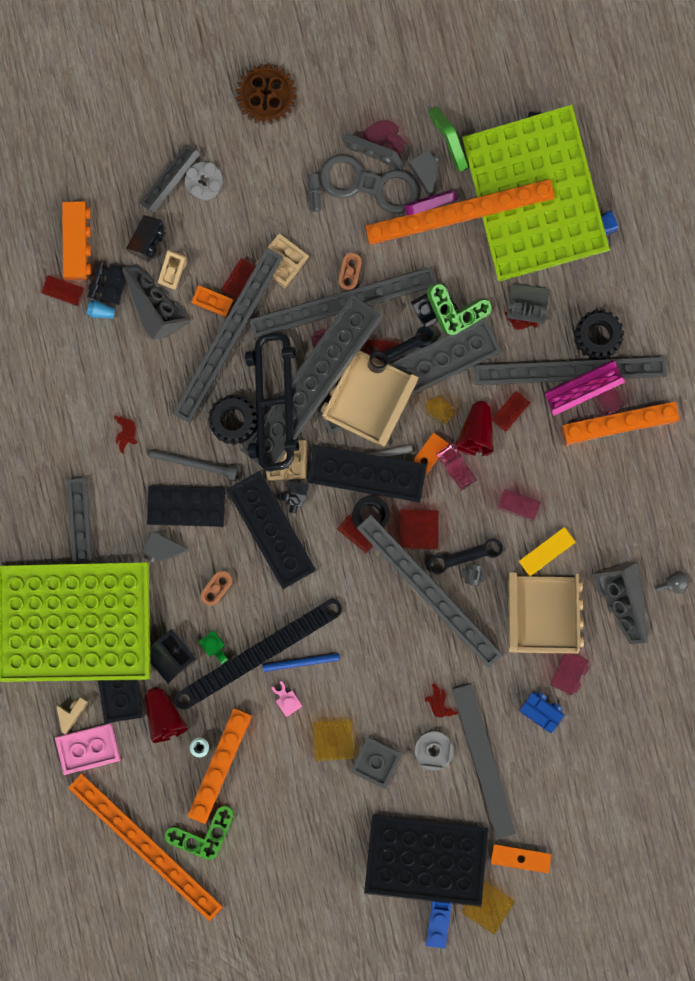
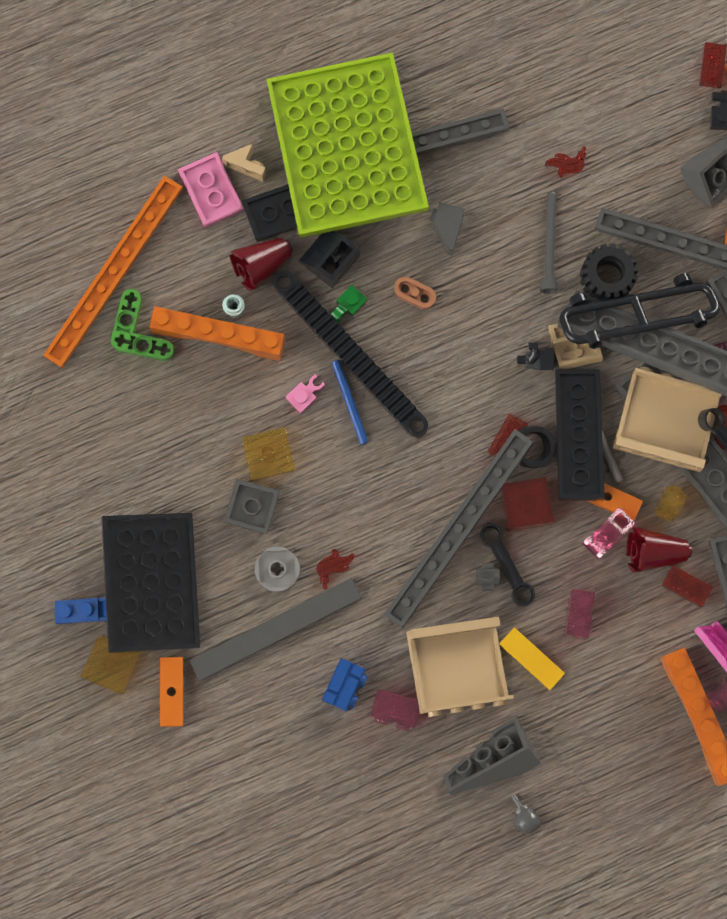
camera: 80 degrees right, 5 degrees down
dark azure cone [86,300,115,319] -> none
black plate [147,486,225,527] -> none
black plate [226,471,316,590] -> none

